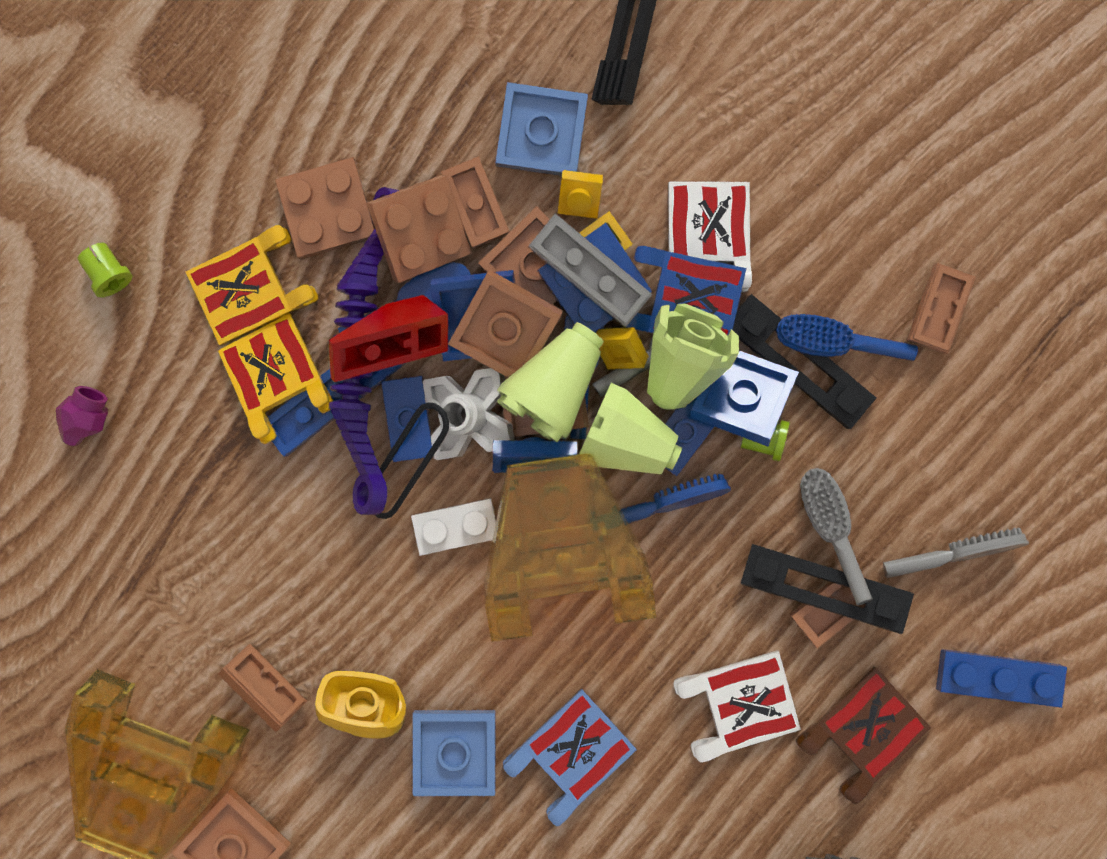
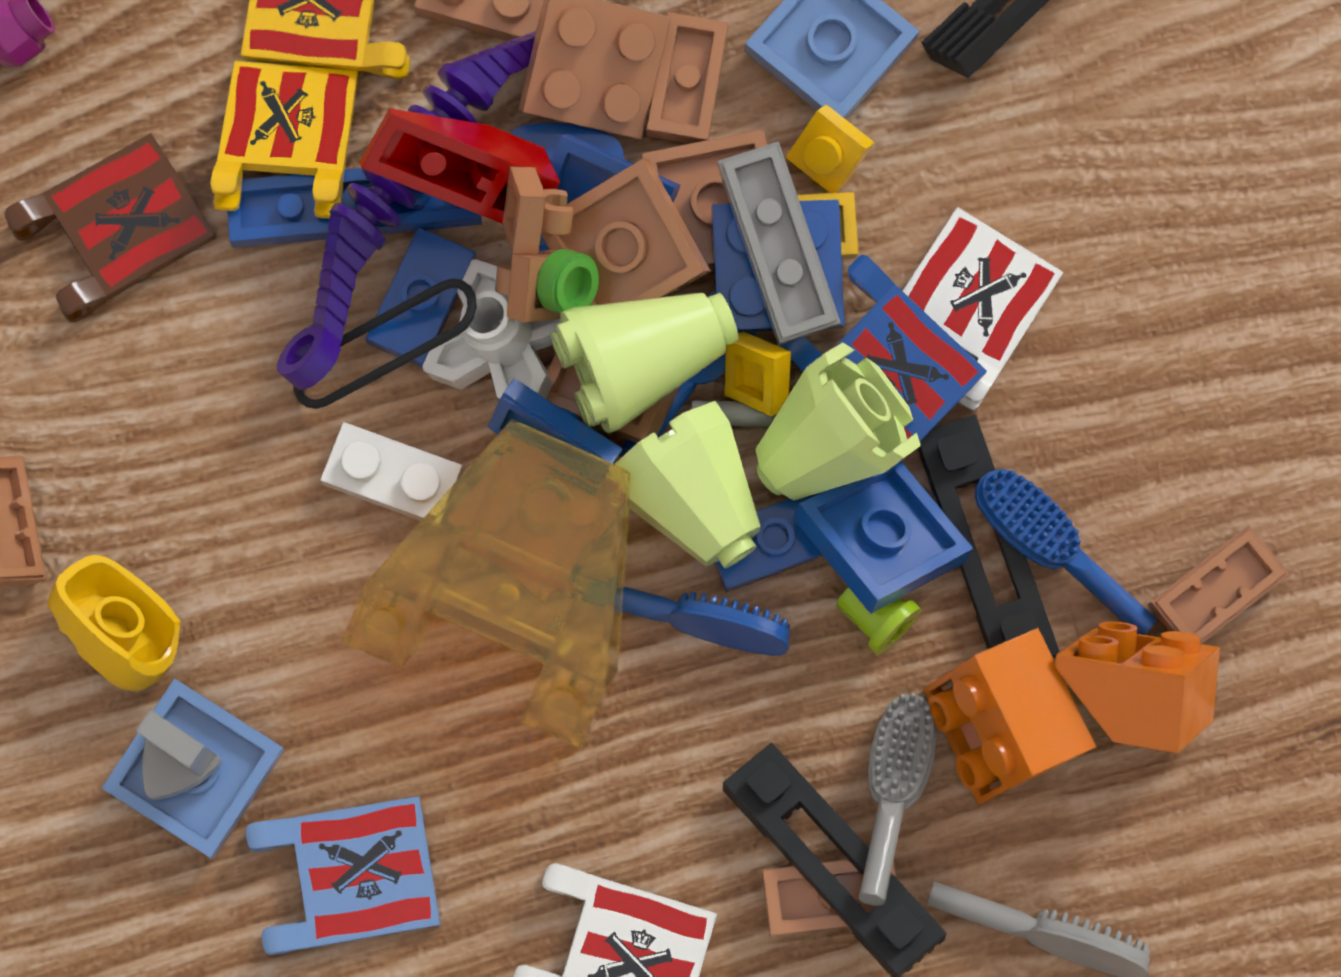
camera: 30 degrees right, 10 degrees down
none -> flag [4,133,216,323]
none -> light grey tile [135,709,222,800]
none -> nougat tile [495,249,560,323]
none -> nougat tile [502,166,574,255]
none -> bright green tile [536,249,599,314]
none -> orange slope [923,628,1096,805]
none -> orange slope [1055,621,1220,753]

